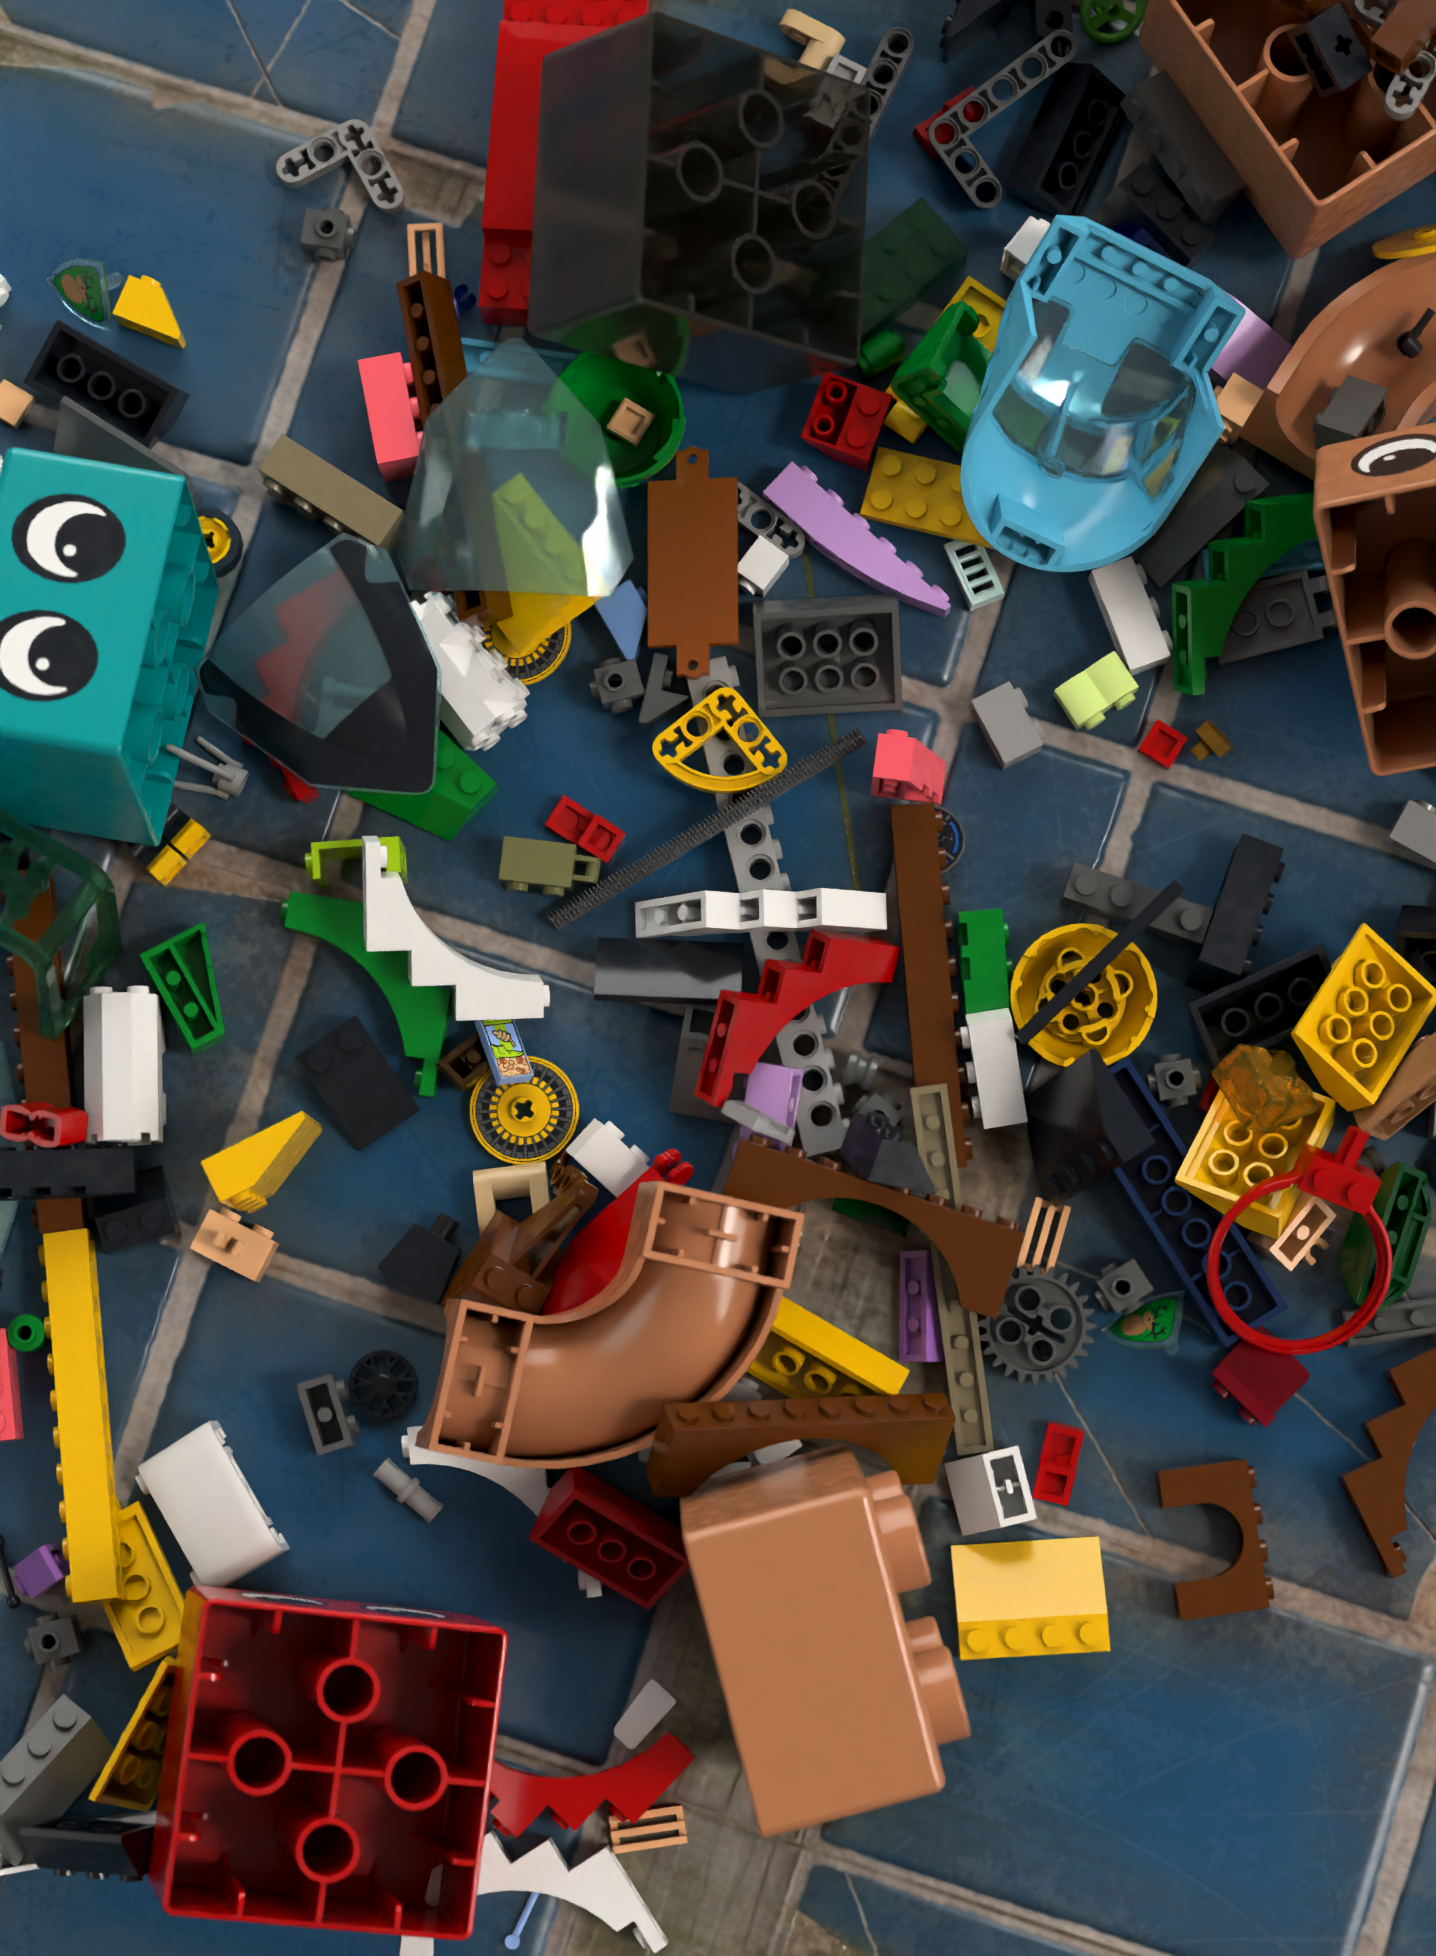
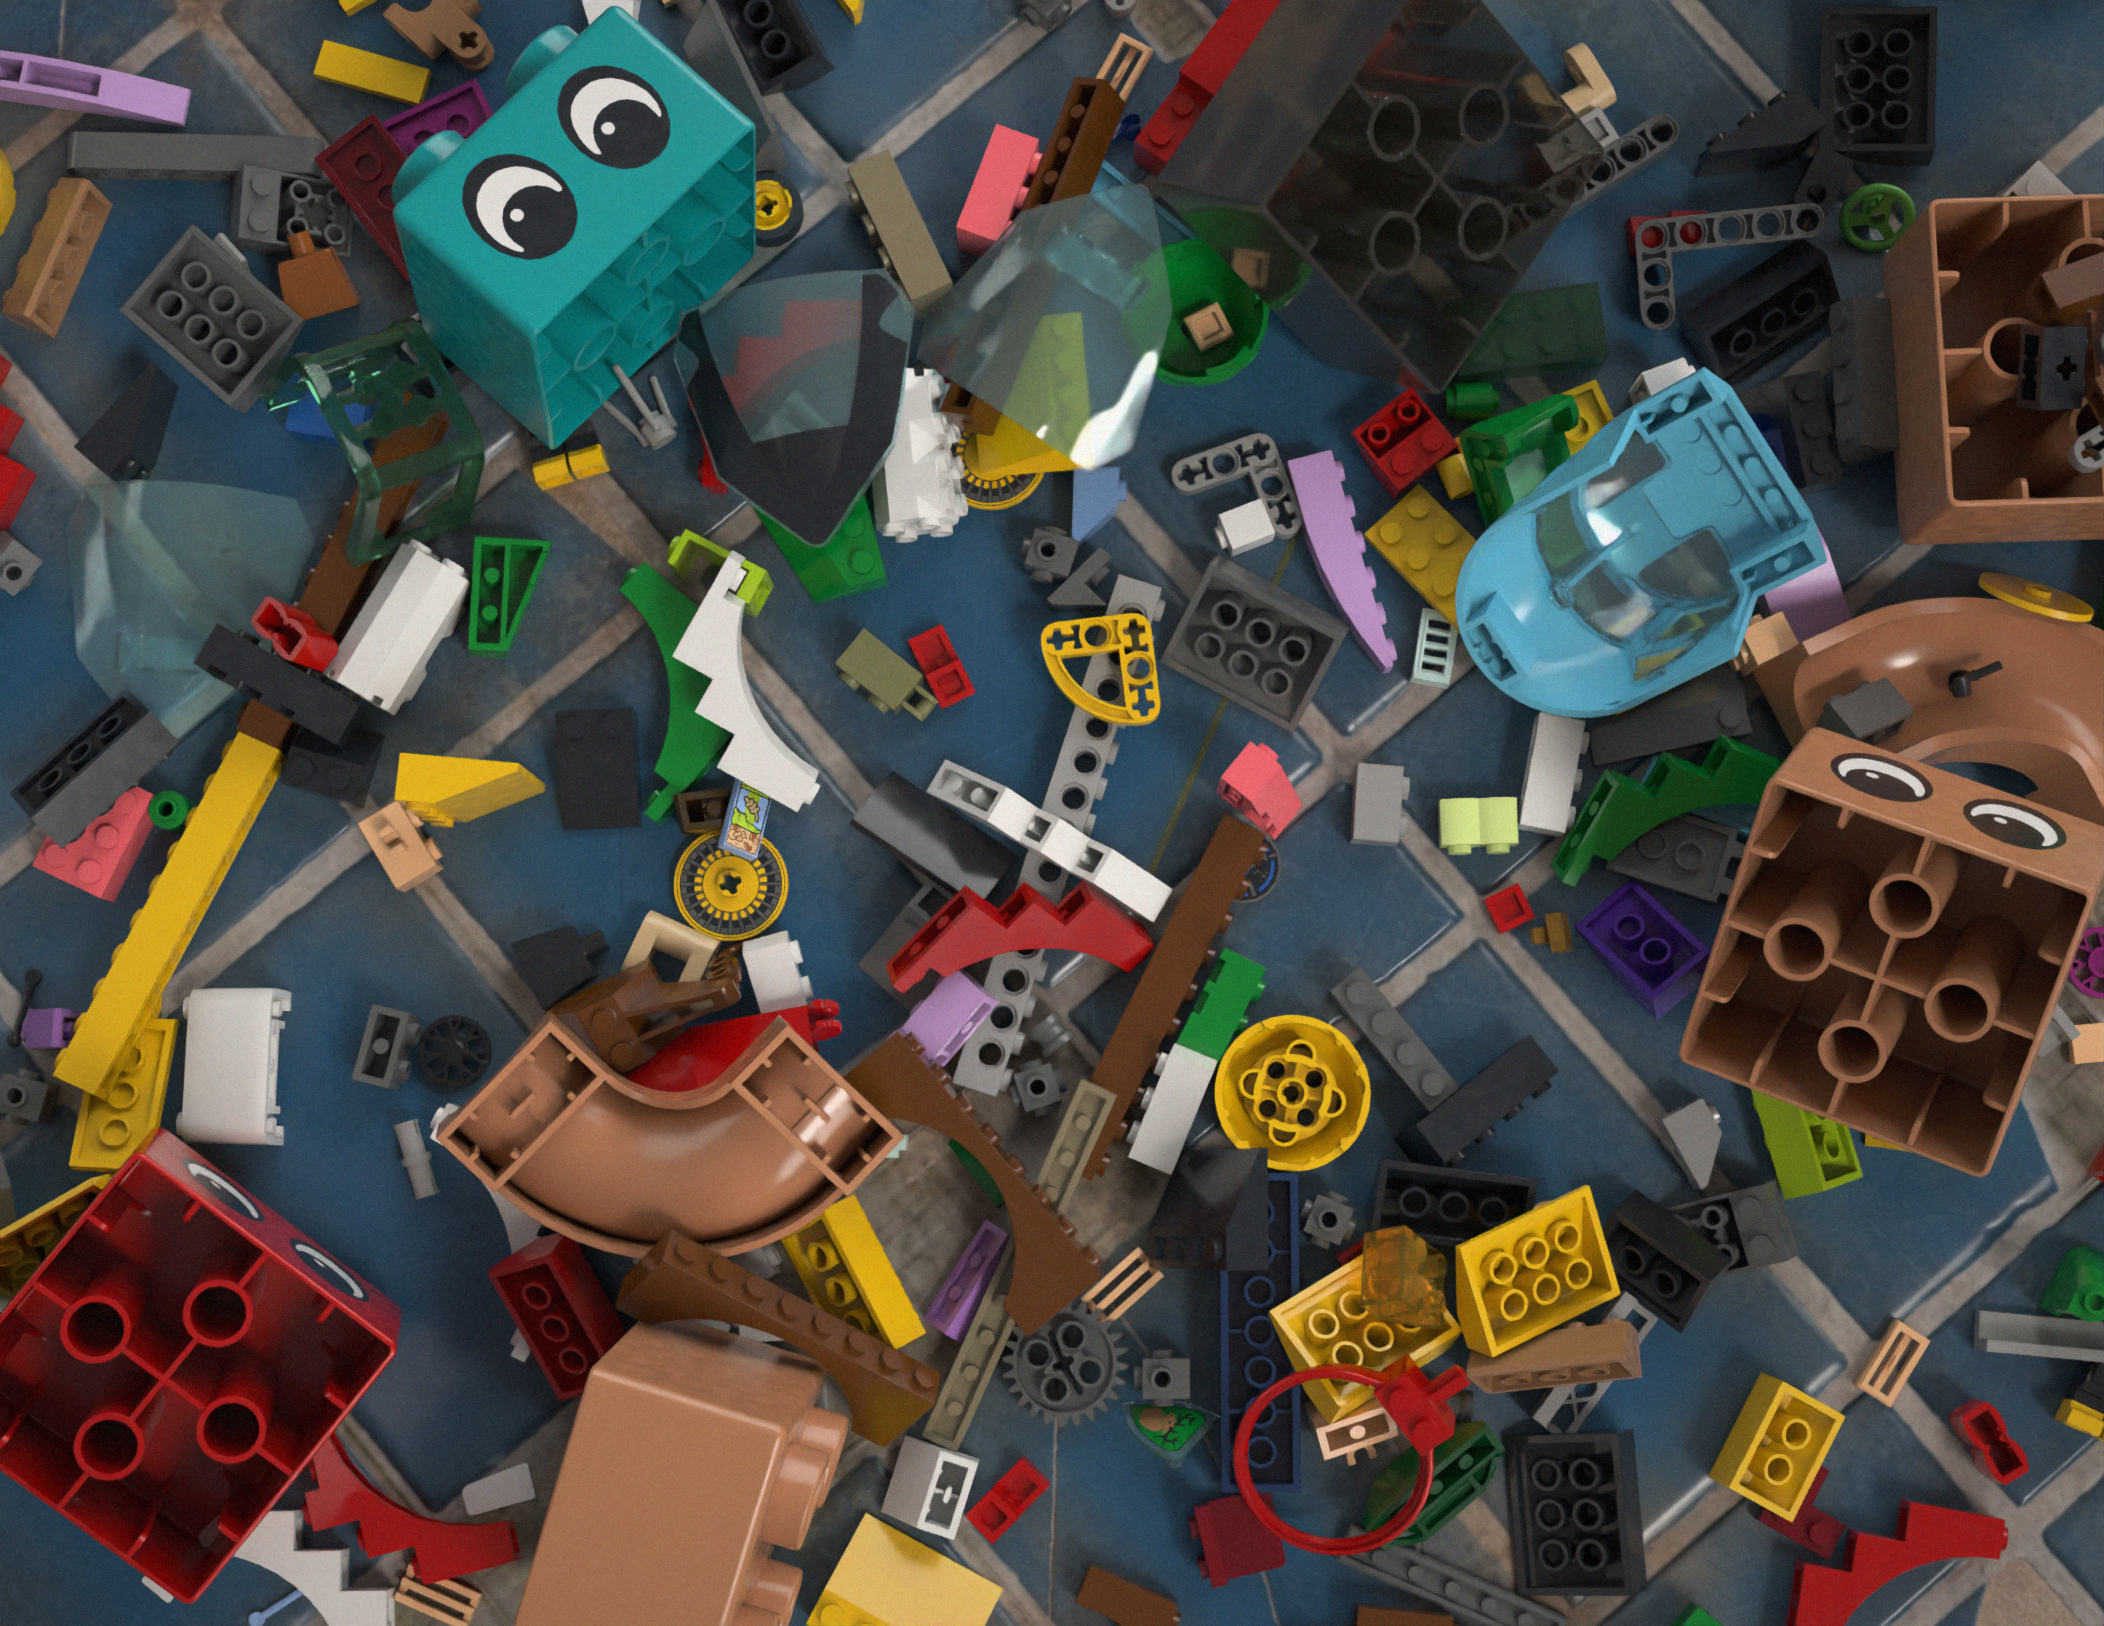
camera: 30 degrees right, 0 degrees up
dark grey axle [547,726,868,931] -> none
dark orange piece [648,447,739,680] -> none
light grey tile [721,1100,796,1144] -> none
black slope [839,1111,935,1194] -> none
black tile [1015,879,1184,1046] -> none
none -> dark purple slope [1574,879,1711,1020]

